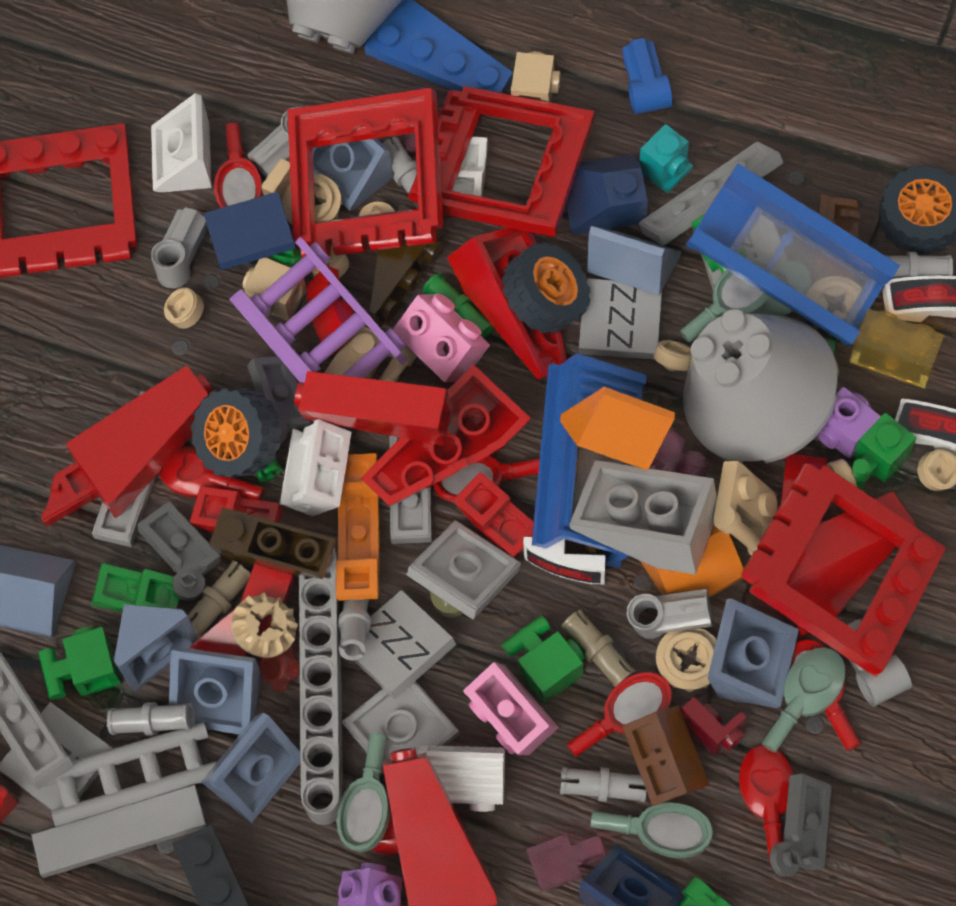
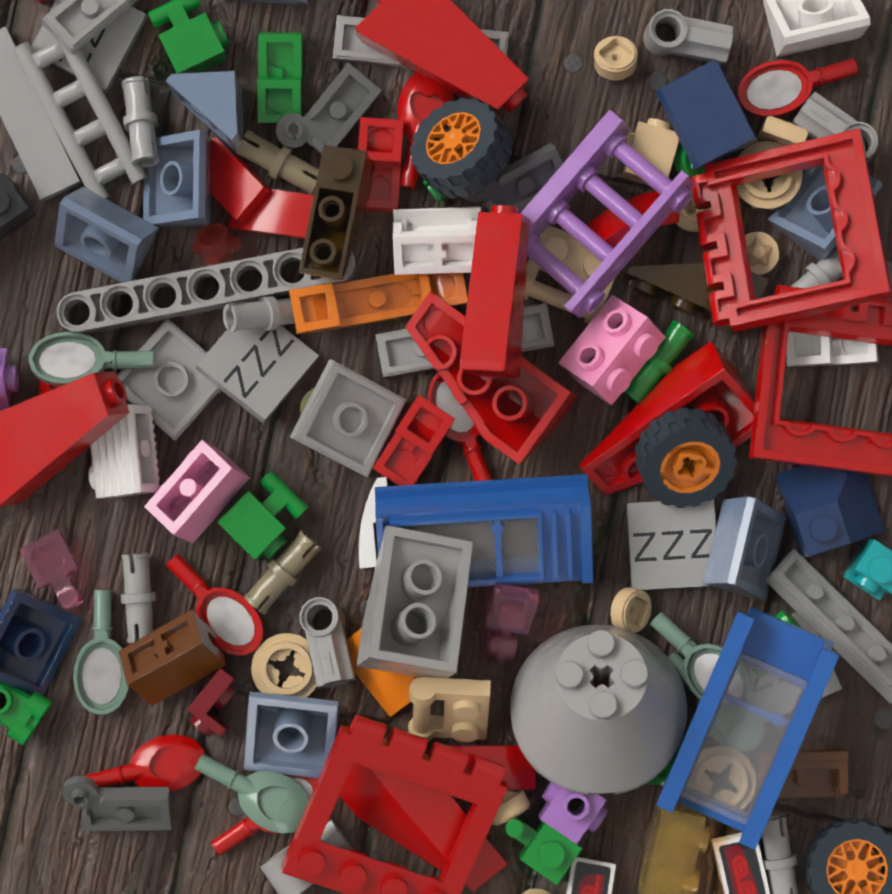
camera: 75 degrees right, 20 degrees up
tan gear [231,592,298,657] -> none
orange slope [560,387,675,471] -> none

